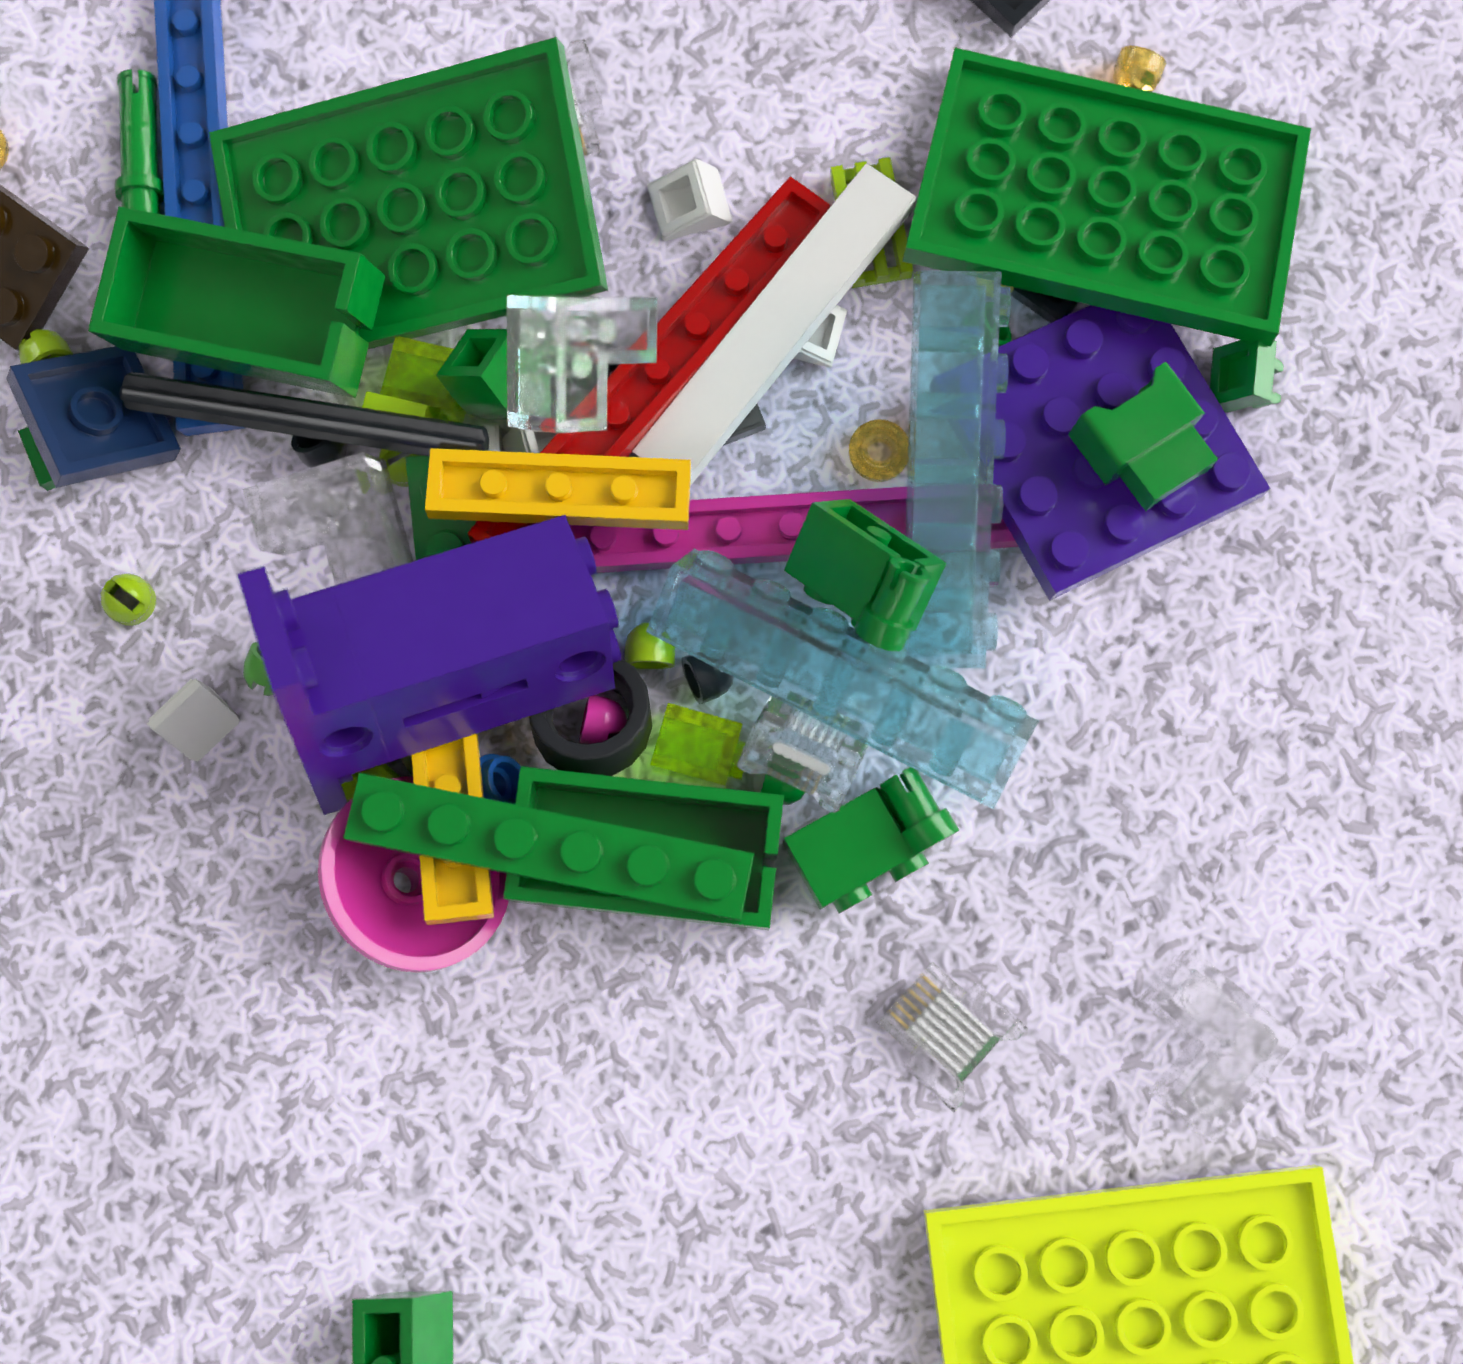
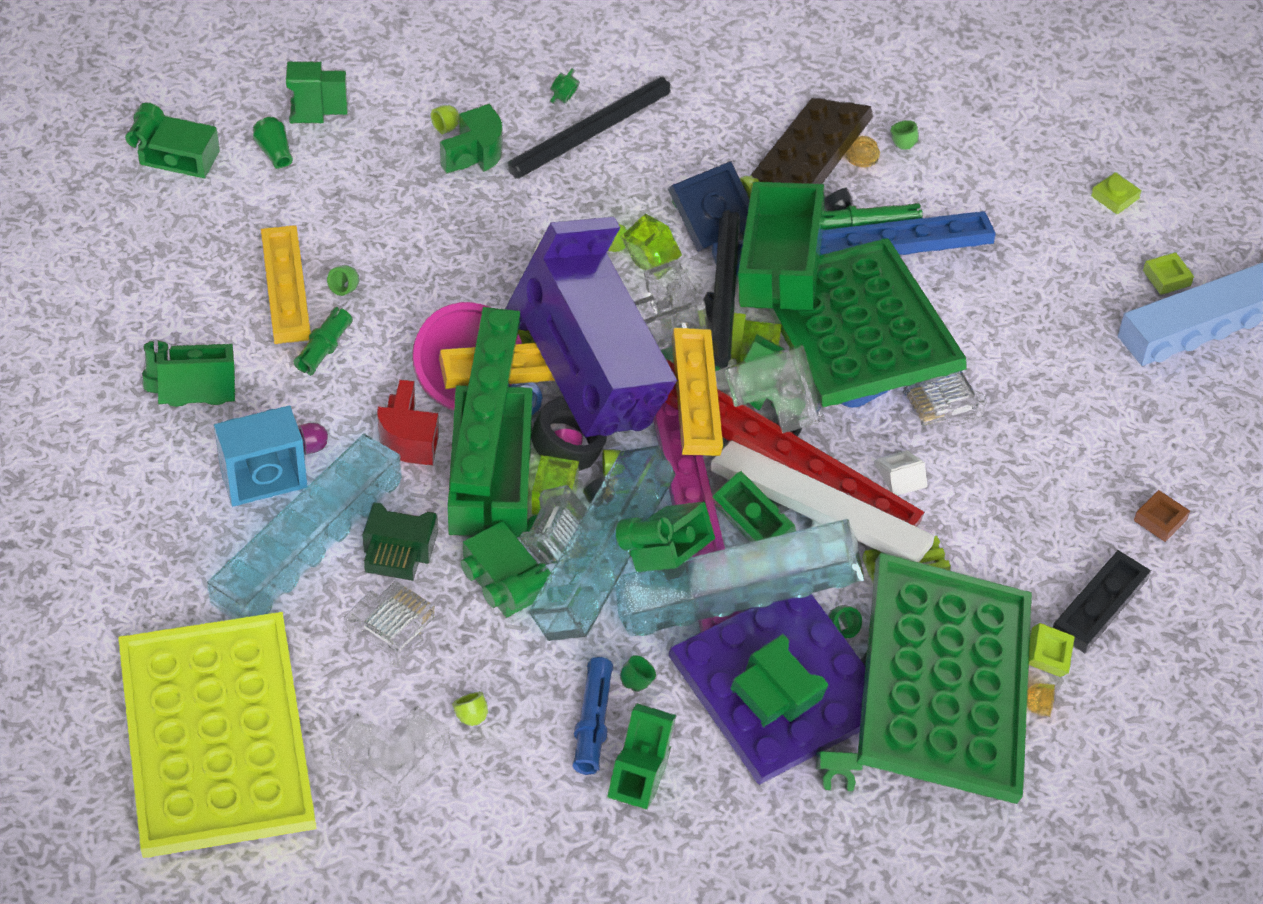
camera: 80 degrees right, 30 degrees down
none -> clear light blue brick [207,433,402,619]
none -> dark azure brick [213,405,308,507]
none -> yellow plate [261,225,311,344]
none -> green pin [293,307,353,376]
none -> magenta hinge [298,423,328,455]
none -> bright green hinge [327,265,359,296]
none -> dark green piece [362,502,438,581]
none -> red brick [377,380,439,466]
none -> lime hinge [452,692,488,726]
none -> blue pin [572,657,614,775]
none -> green brick [607,703,677,810]
none -> clear neon green brick [620,213,682,278]
none -> green hinge [620,655,656,692]
none -> green brick [712,471,797,562]
none -> black hinge [824,187,853,211]
none -> lime plate [1029,623,1075,677]

